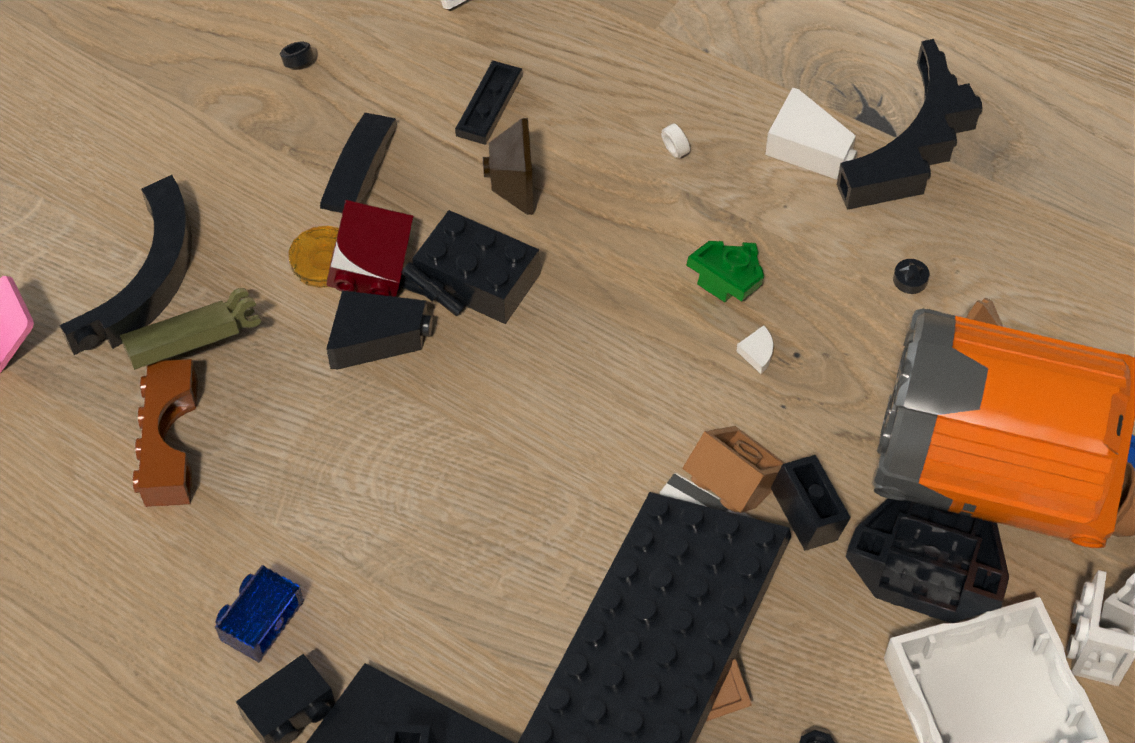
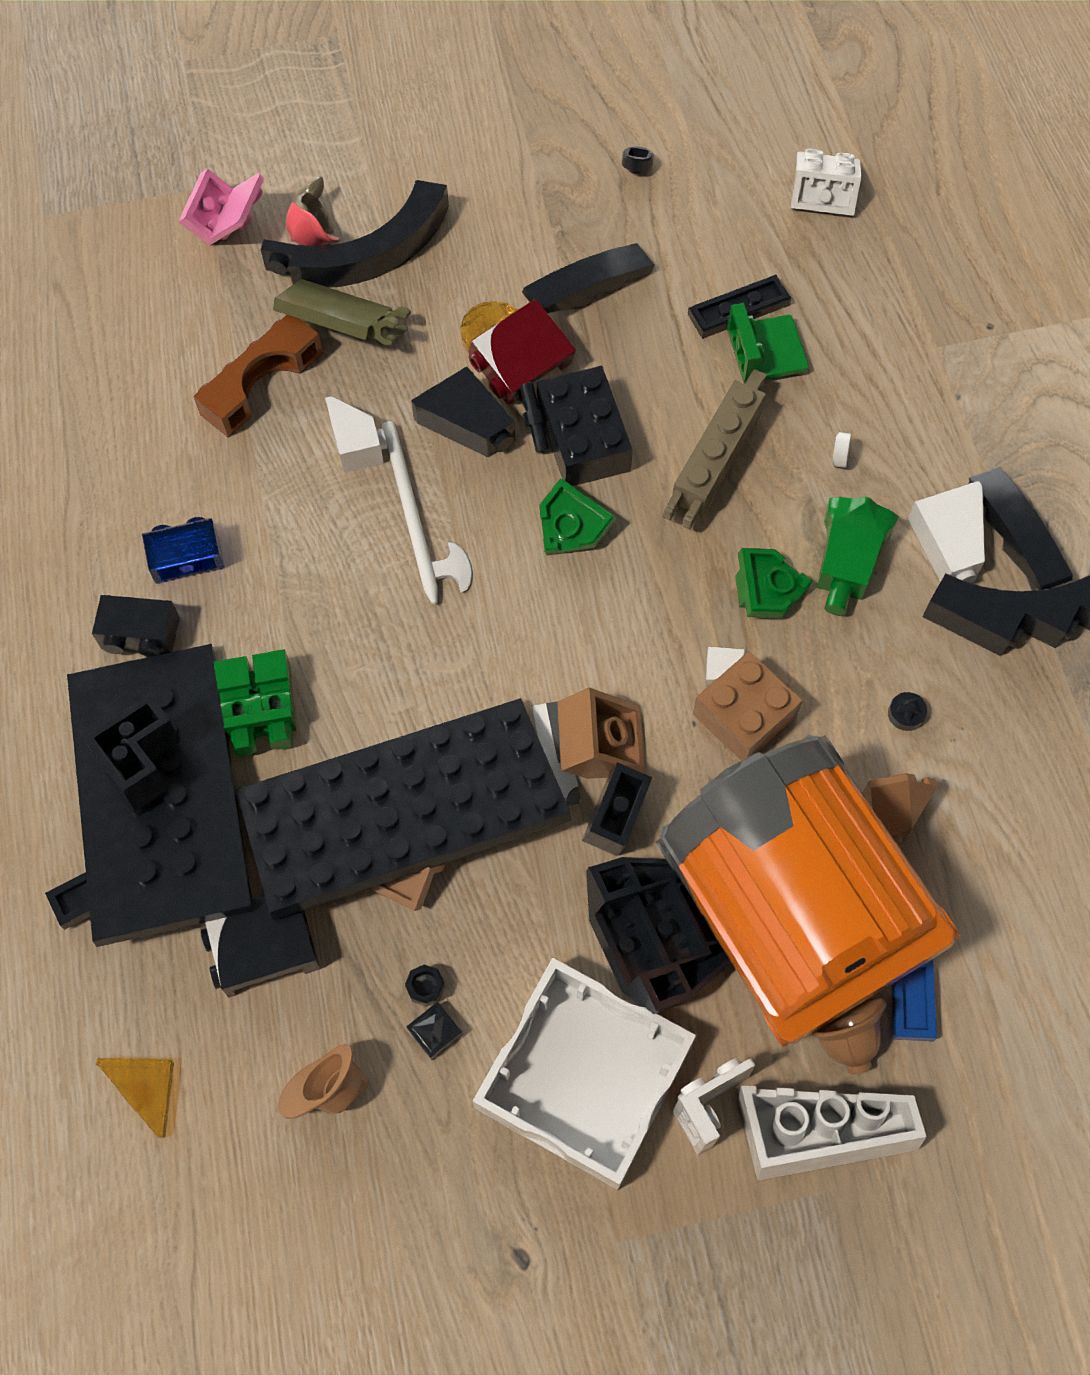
camera: 45 degrees right, 10 degrees up
dark brown slope [483,118,534,215] -> none
none -> green hips [214,649,297,756]
none -> hair [286,176,339,246]
none -> white slope [325,396,387,473]
none -> white piece [382,421,472,605]
none -> green plate [539,478,617,555]
none -> dark tan hinge [663,369,766,530]
none -> medium nougat brick [693,651,802,761]
none -> green bracket [727,303,809,384]
none -> green piece [817,497,899,616]
none -> black slope [969,467,1073,590]

